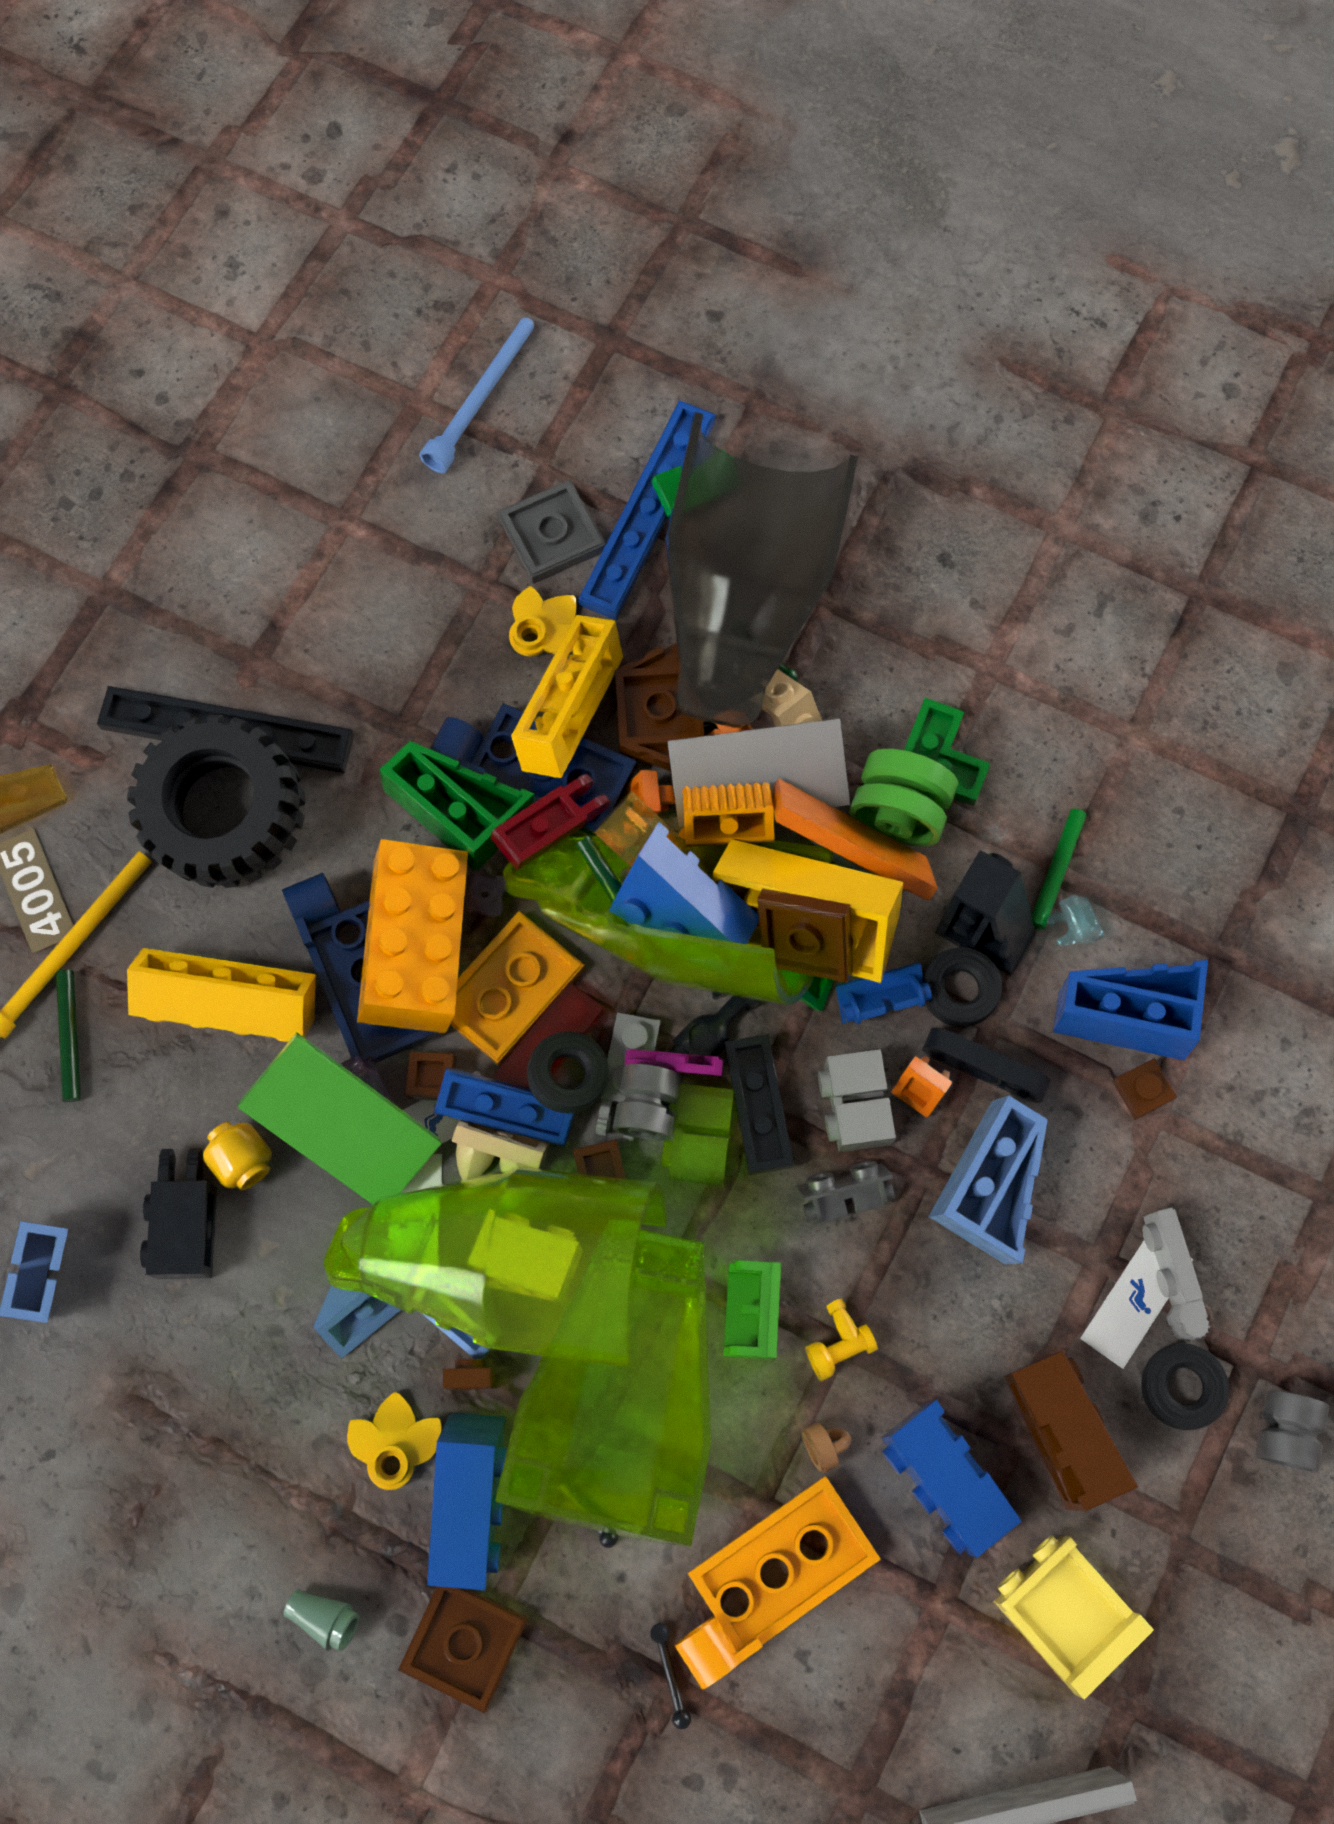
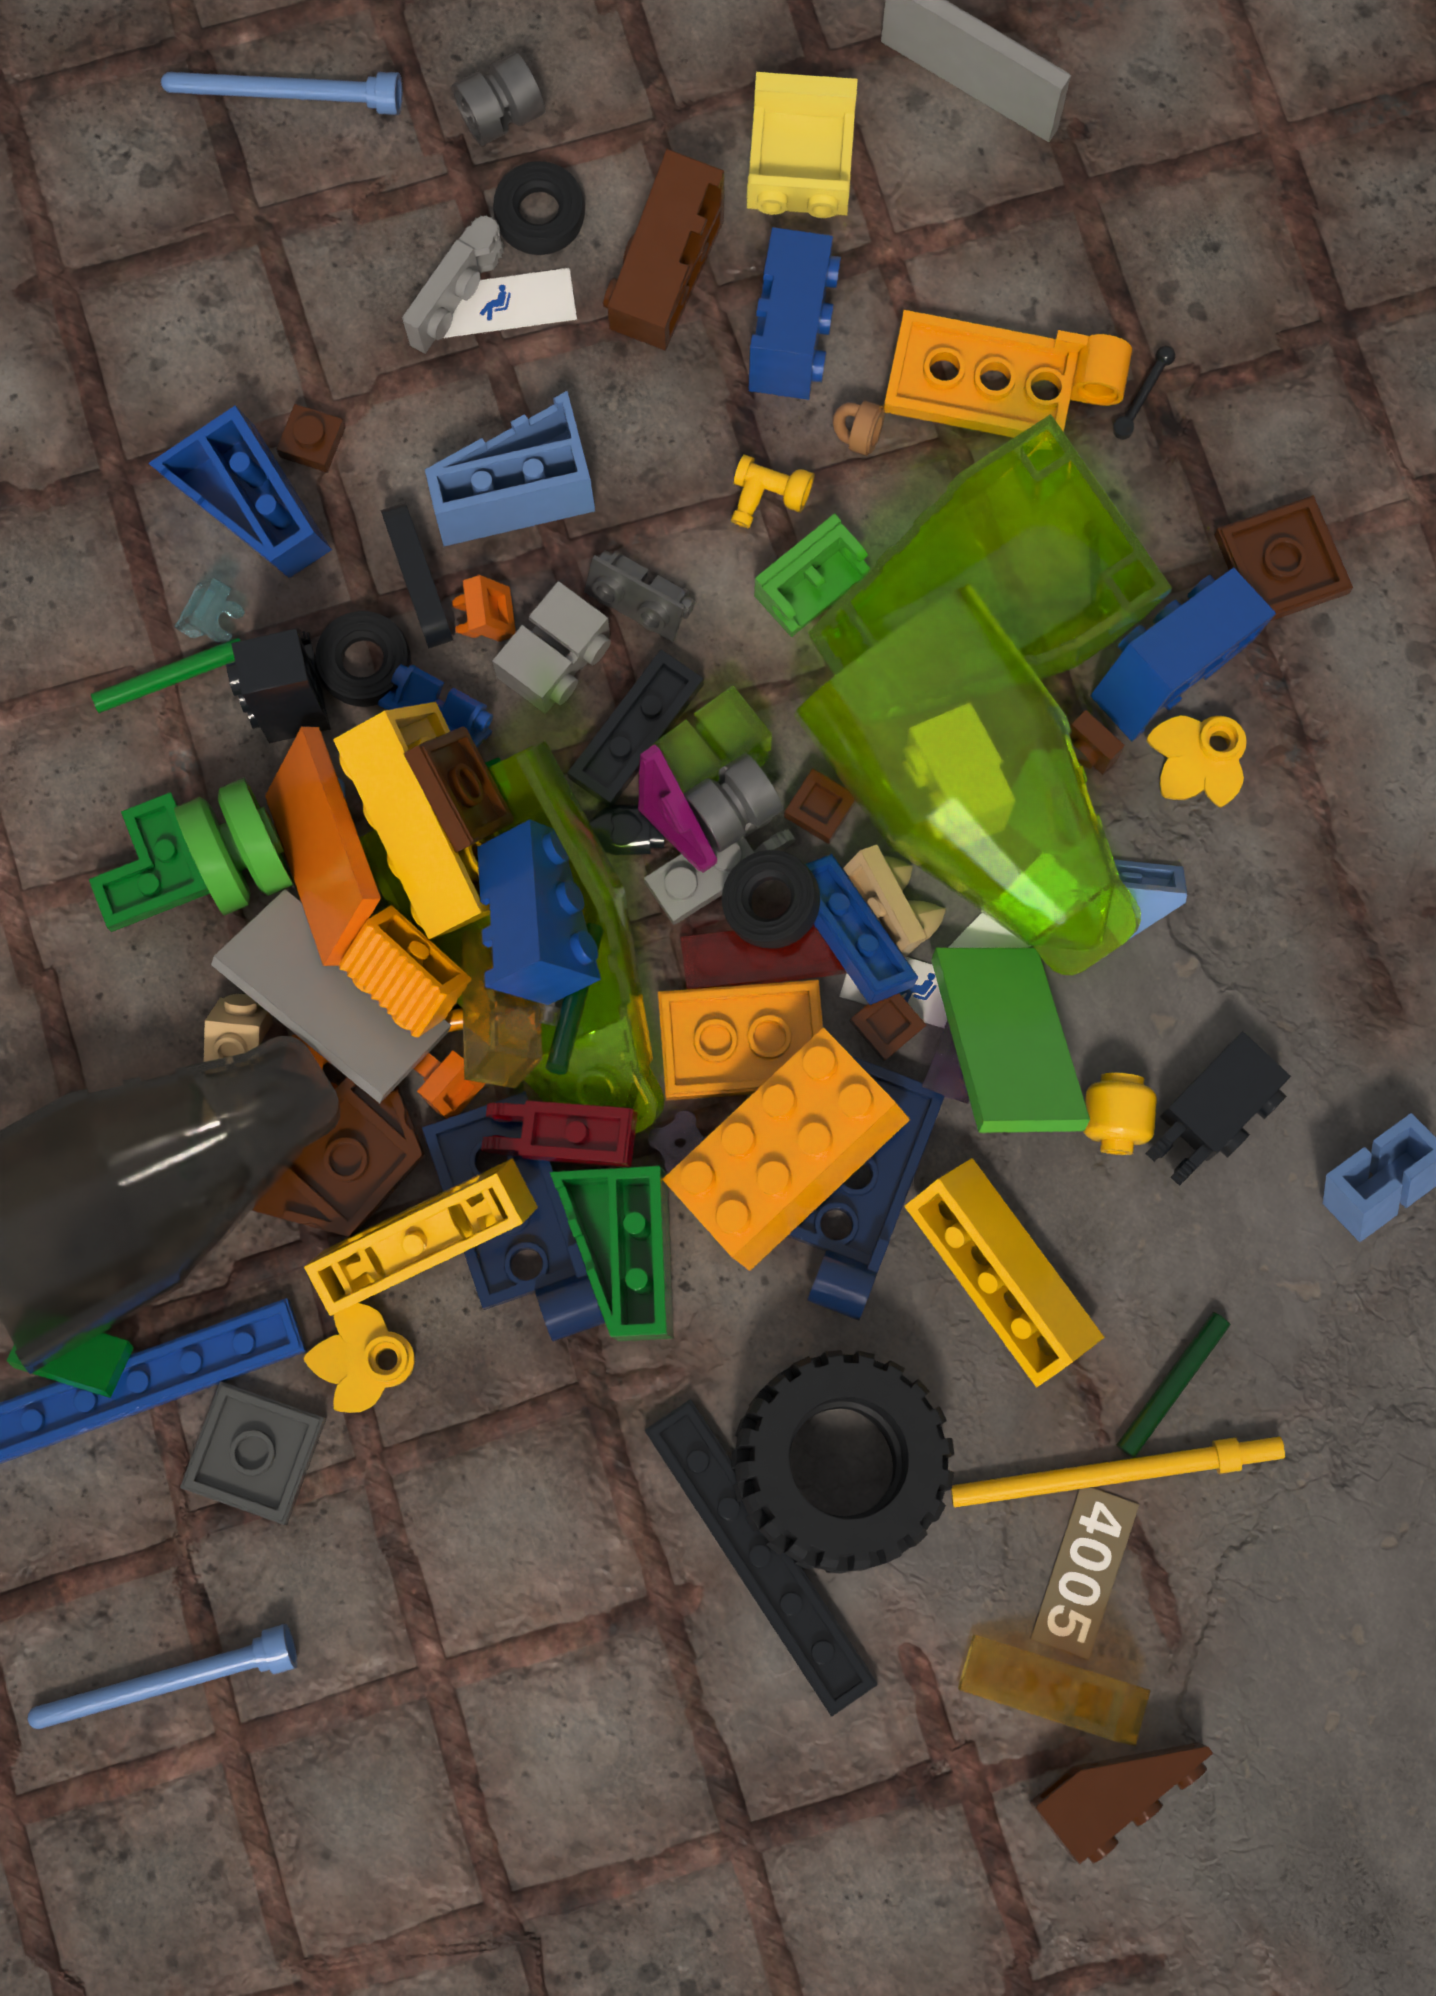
camera: 135 degrees left, 5 degrees up
sand green cone [284,1589,360,1651] -> none

